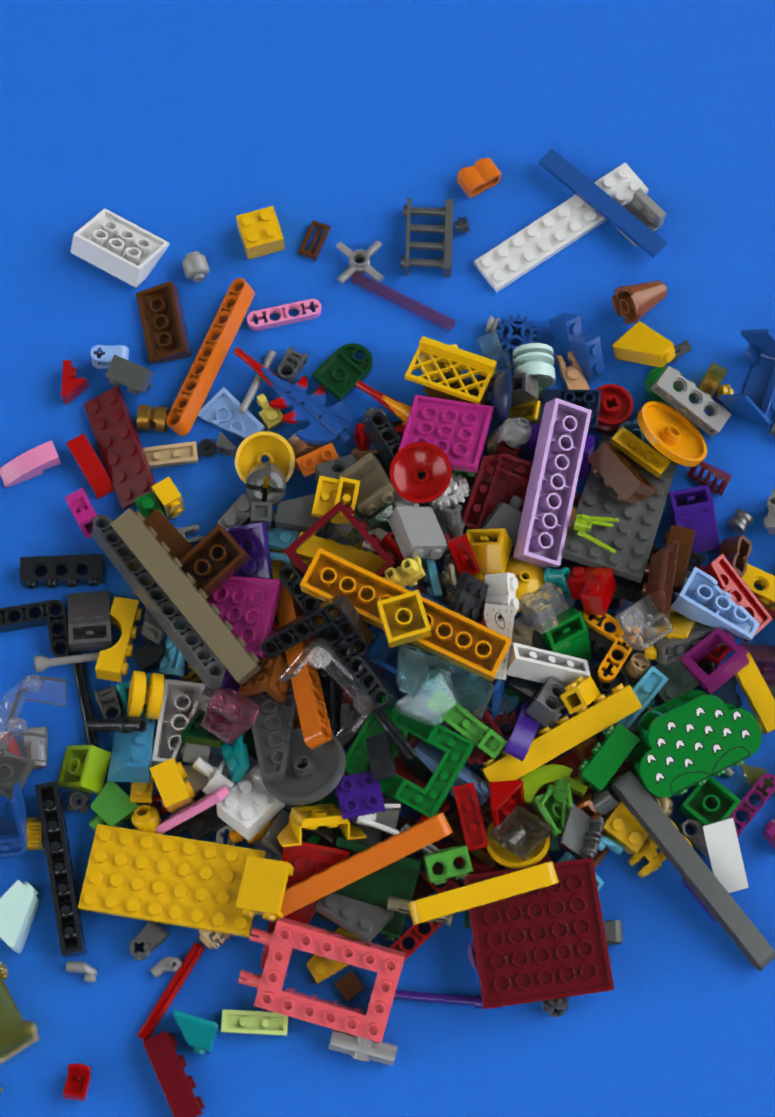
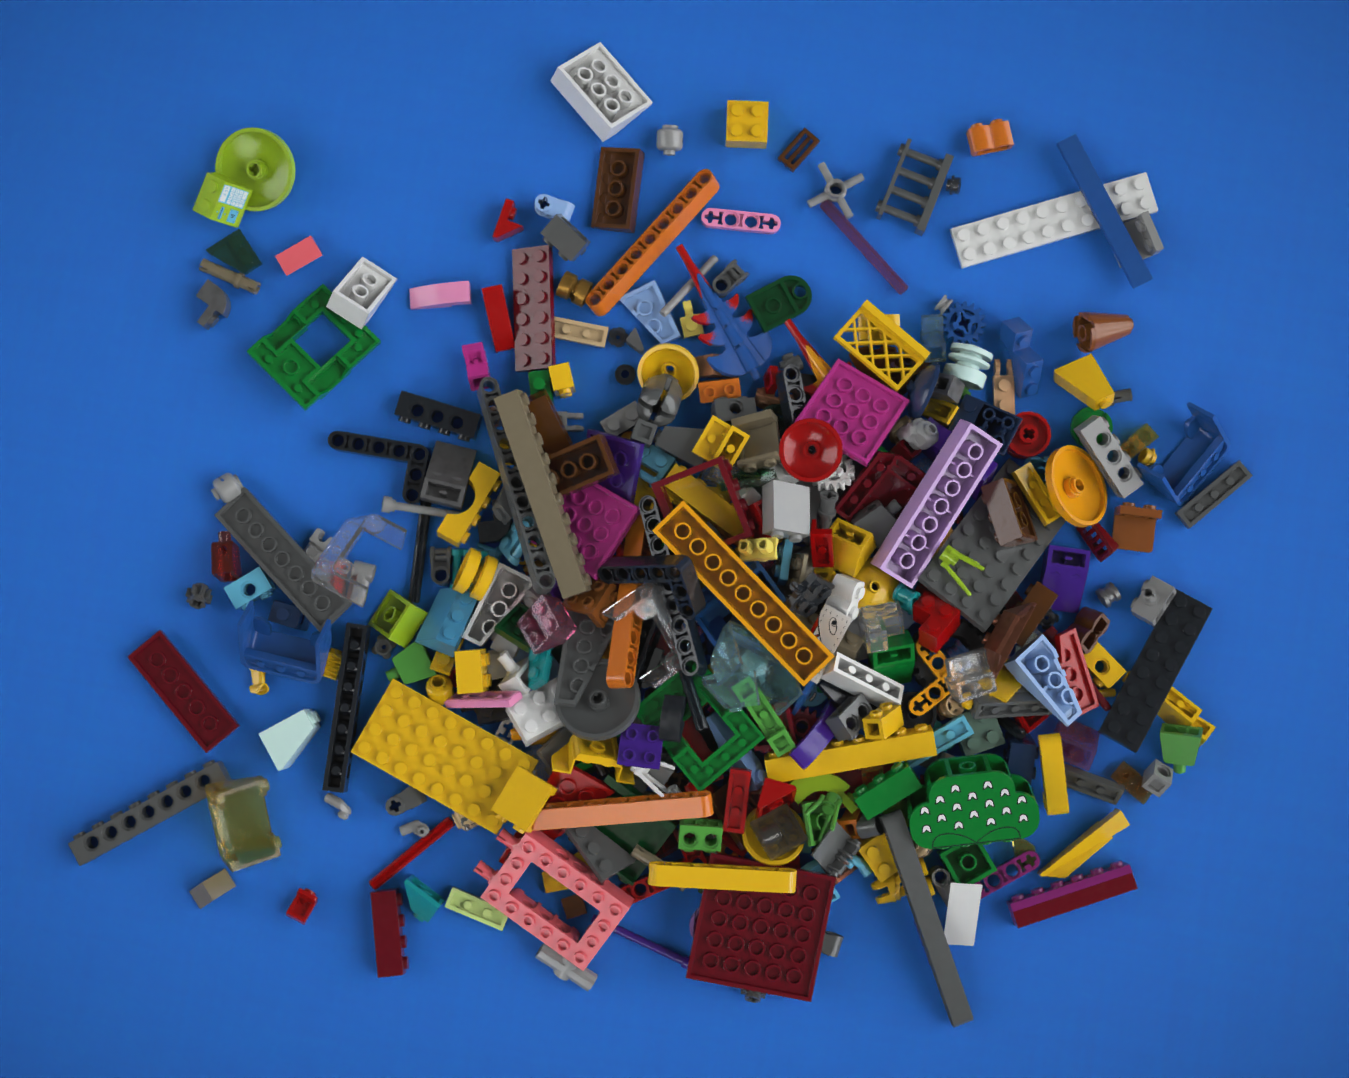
camera: 20 degrees right, 15 degrees up
black pin [87,717,147,734] -> none
yellow brick [377,589,431,648] -> none
magenta window [679,627,749,694] -> none
none -> black plate [615,364,636,385]
none -> dark orange bracket [1112,502,1162,553]

